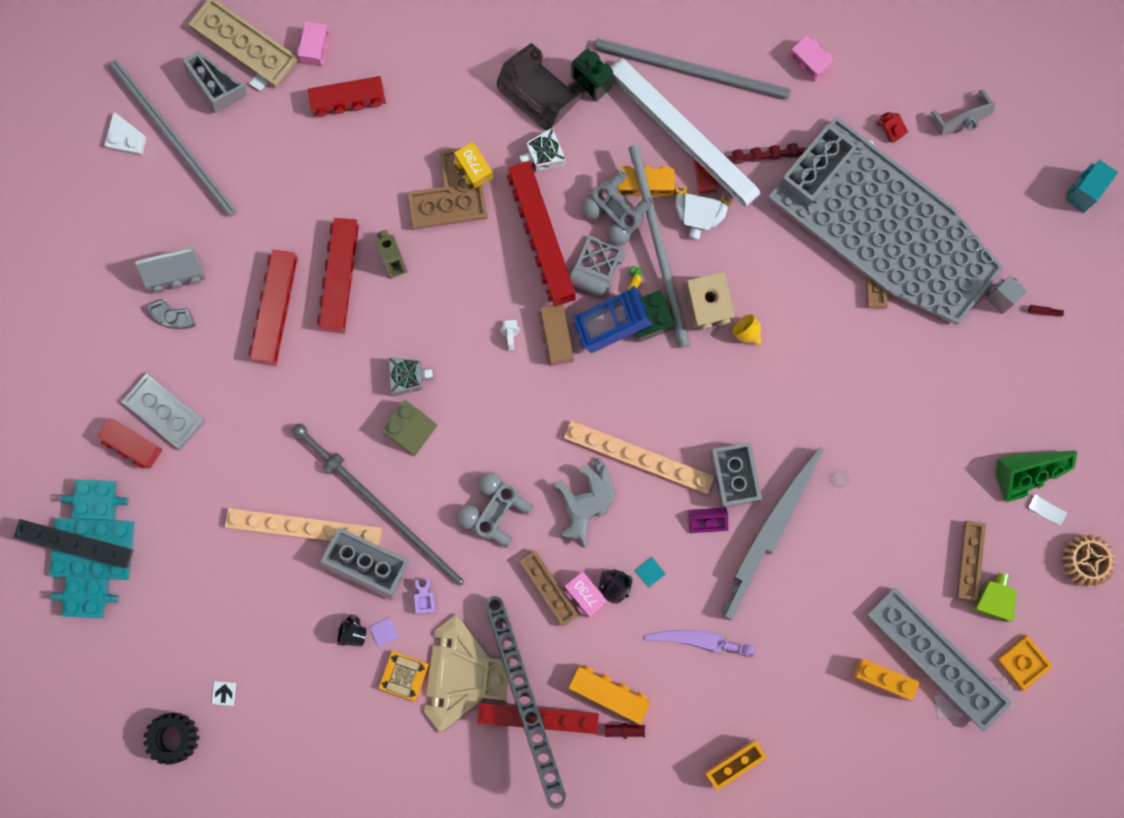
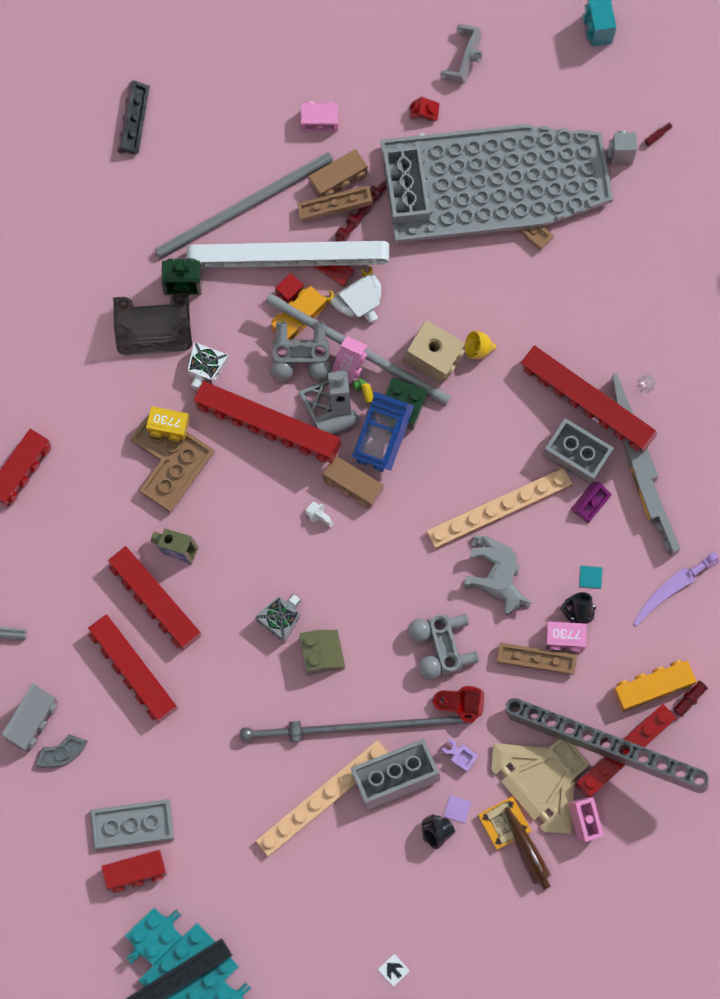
camera: 50 degrees left, 5 degrees down
none -> red brick [275,272,304,304]
none -> medium nougat plate [297,185,373,222]
none -> medium nougat brick [309,149,368,198]
none -> light grey torso [328,371,352,416]
none -> bright pink brick [332,336,368,384]
none -> red piece [432,686,484,723]
none -> reddish brown piece [505,807,551,890]
none -> red brick [521,345,657,453]
none -> bright pink brick [567,797,604,842]

